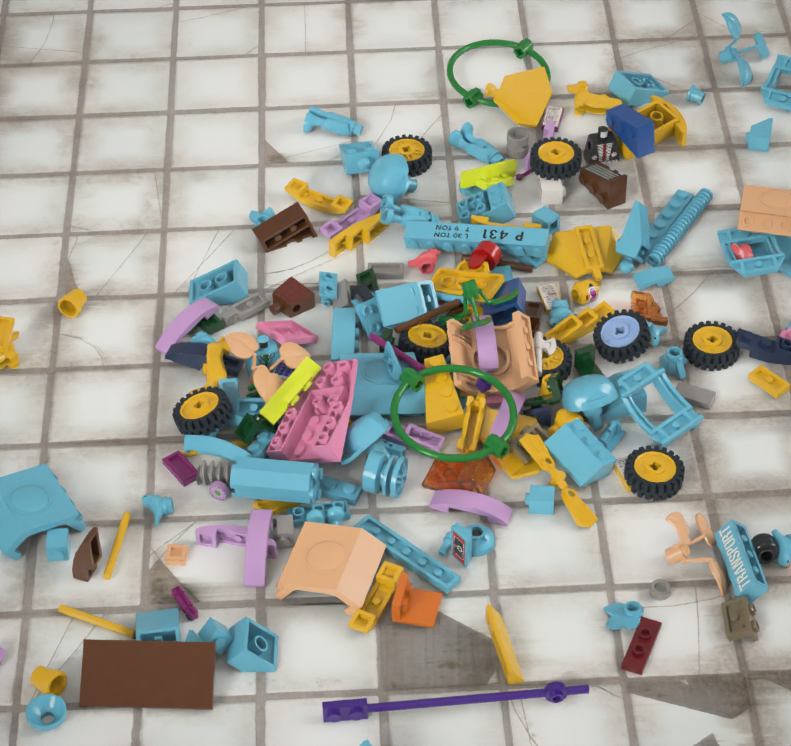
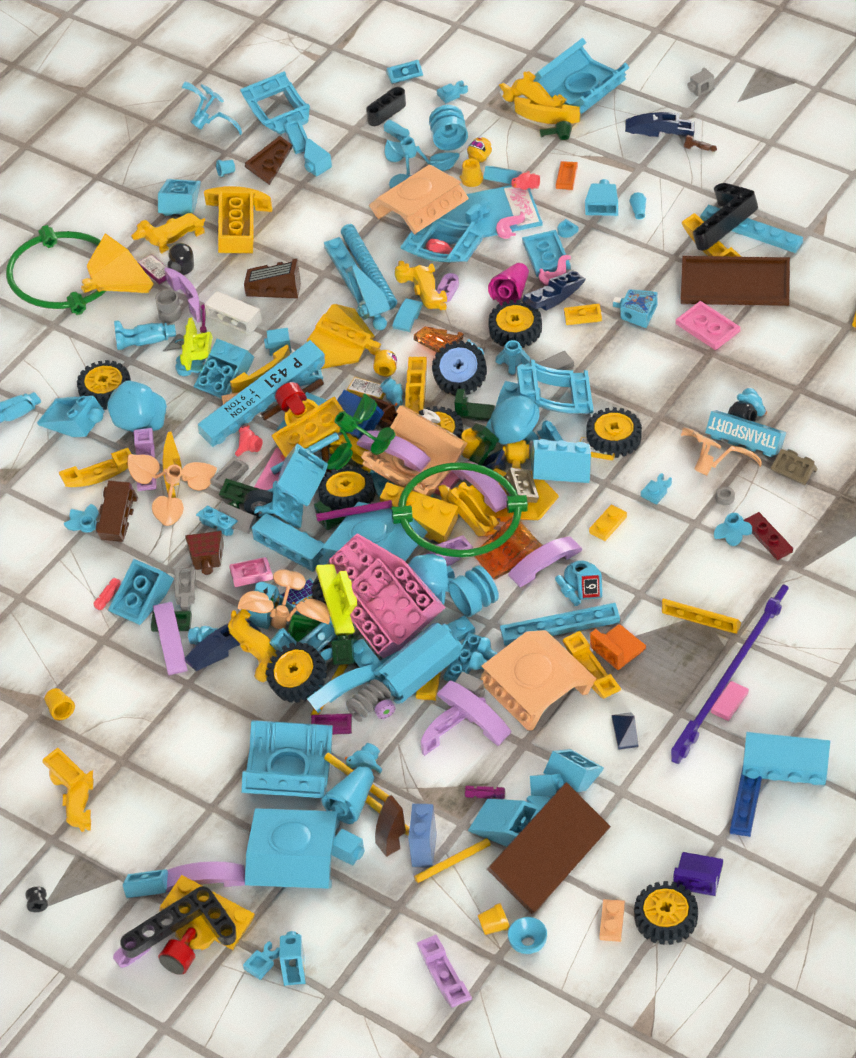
camera: 50 degrees left, 5 degrees up
light nougat tile [164,544,189,566] -> none
medium azure piece [380,194,440,227] -> none
medium azure slope [383,341,403,380] -> none
reddish brown bar [394,299,460,334] -> none
dark purple hose [475,371,493,393] -> none
yellow piece [519,433,598,528] -> none
medium azure brick [525,485,555,515] -> none
black wheel [530,137,582,181] -> none
black torso [583,126,619,165] -> none
blue wedge [606,104,655,159] -> none
none -> coral axle [93,578,121,610]
none -> light nougat plant [128,454,217,526]
none -> black helmet [167,243,194,275]
none -> medium azure panel [241,720,333,798]
none -> reddish brown wing [245,136,292,185]
none -> medium azure tile [283,119,308,154]
none -> medium azure cone [322,766,374,824]
none -> yellow bar [324,753,389,802]
none -> yellow animal [394,260,447,311]
none -> medium blue brick [408,803,437,868]
none -> lavender beam [436,273,459,303]
none -> dark pink cone [488,263,529,306]
none -> yellow plate [589,504,627,541]
none -> dark blue slope [611,712,638,750]
none -> medium azure plate [641,473,672,505]
none -> bright pink tile [711,681,749,721]

